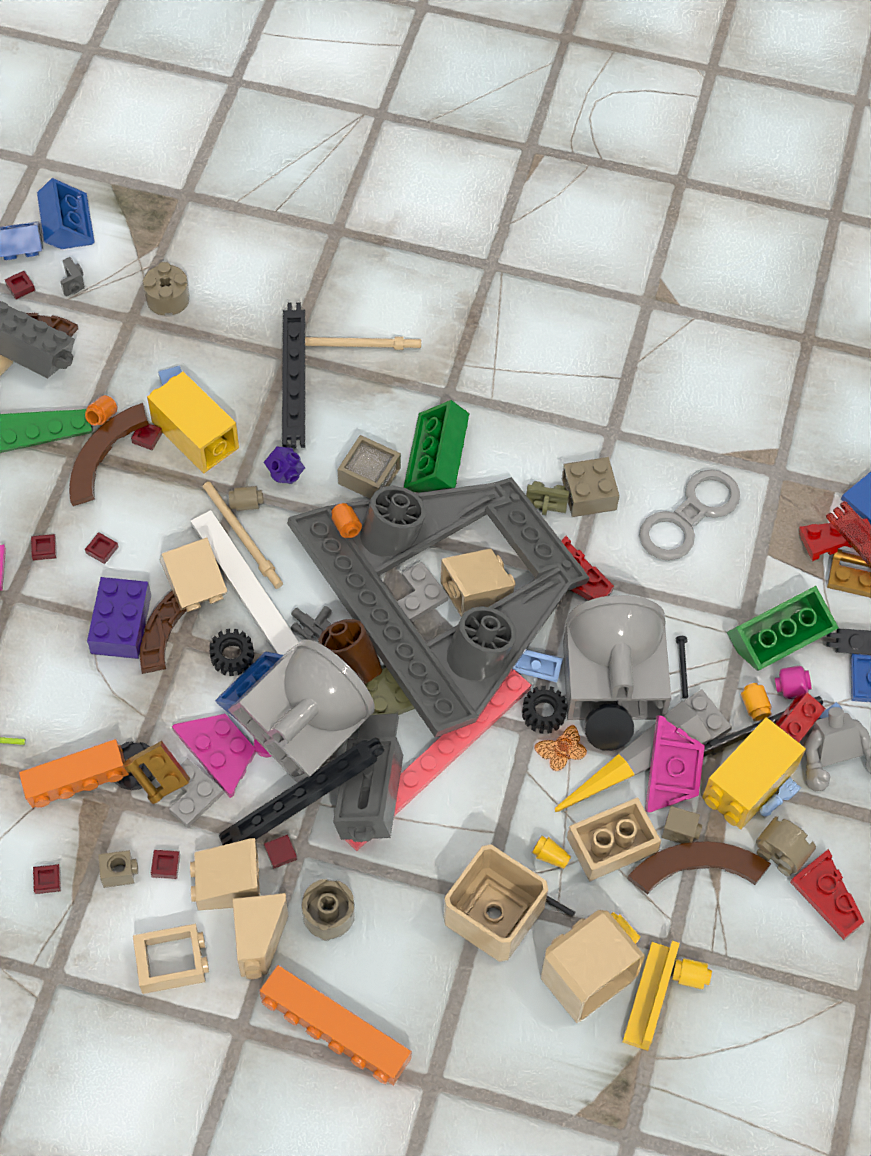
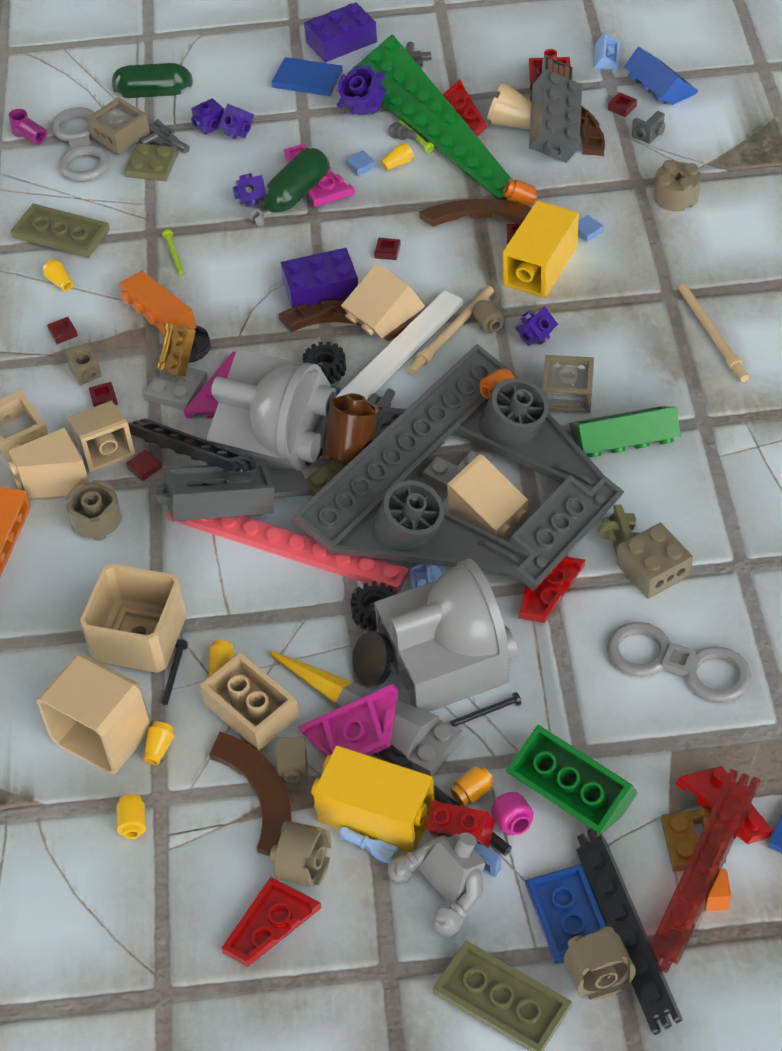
camera: 75 degrees right, 10 degrees down
dark red tile [31,534,57,561] -> none
blue slope [37,178,95,249] -> none
black hinge [282,302,306,448] -> none
clear orange animal [534,725,587,771] -> none
yellow fence [622,941,680,1051] -> none

